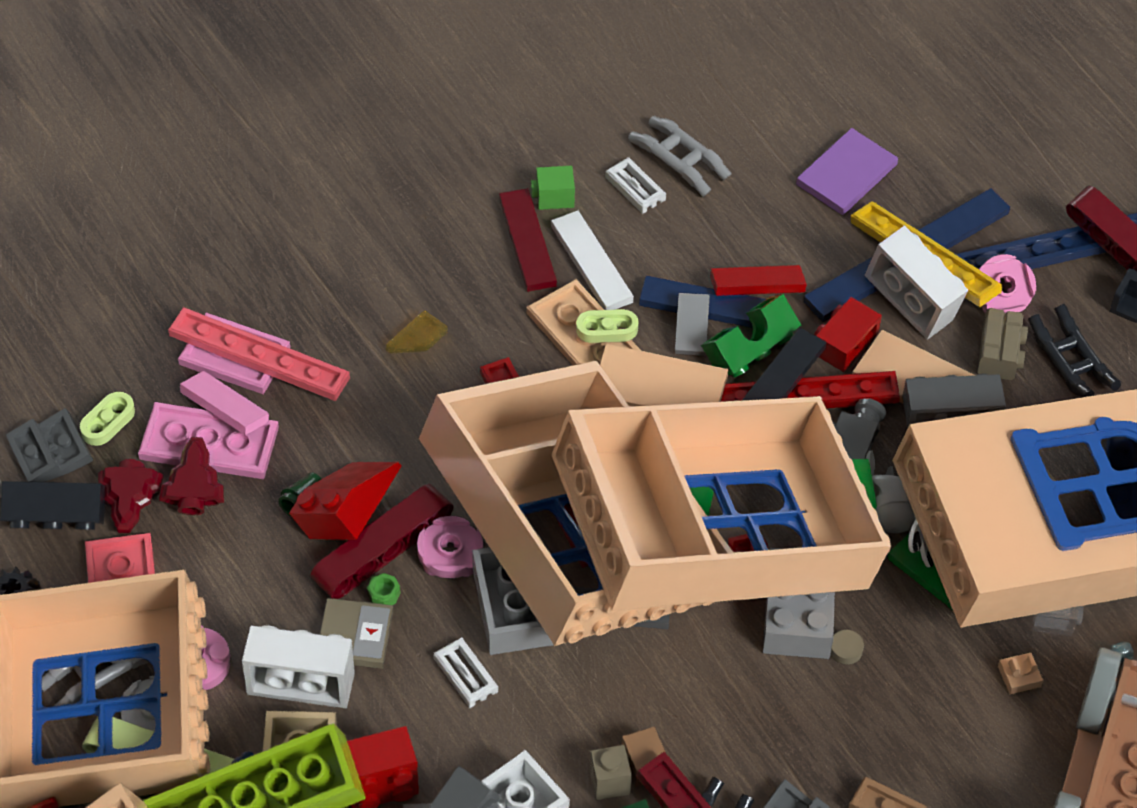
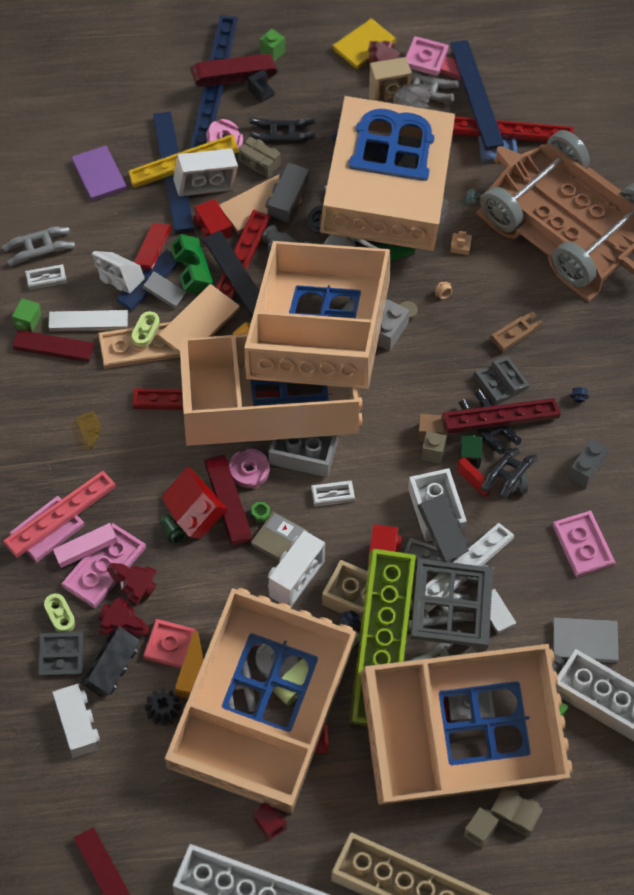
camera: 65 degrees left, 5 degrees up
none -> white slope [92,251,145,294]
none -> light nougat plate [435,282,453,300]

